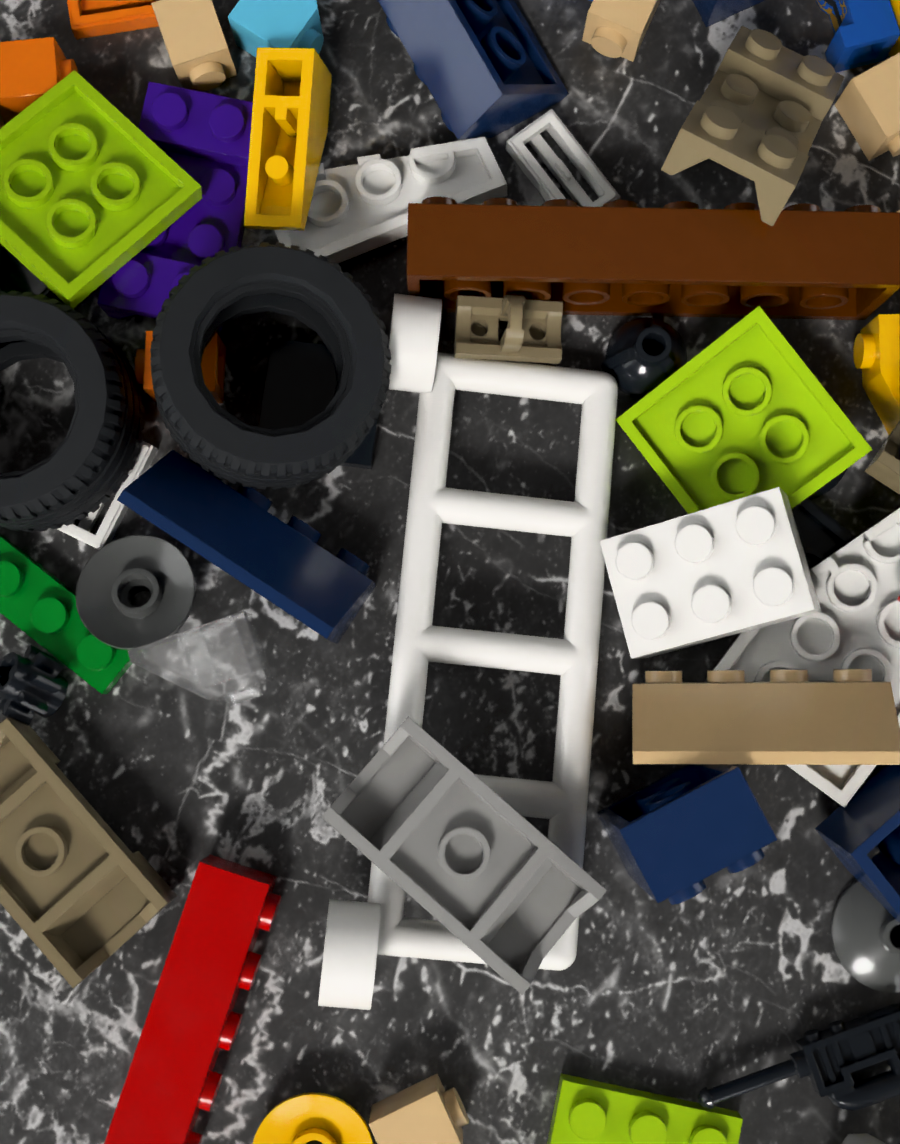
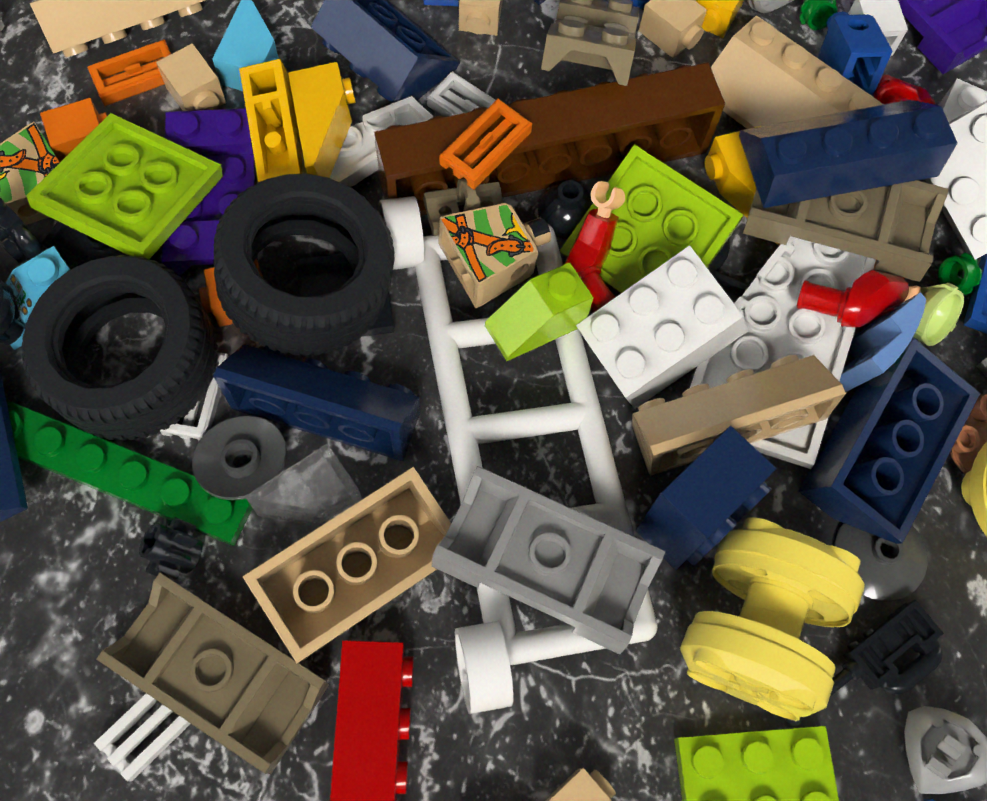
camera: 20 degrees left, 15 degrees down
none -> tan slope [242,467,451,663]
none -> yellow slope [288,62,356,178]
none -> torso [438,203,551,308]
none -> orange tile [439,99,532,190]
none -> lime slope [485,262,594,361]
none -> red arm [565,181,625,313]
none -> light yellow piece [680,517,865,721]

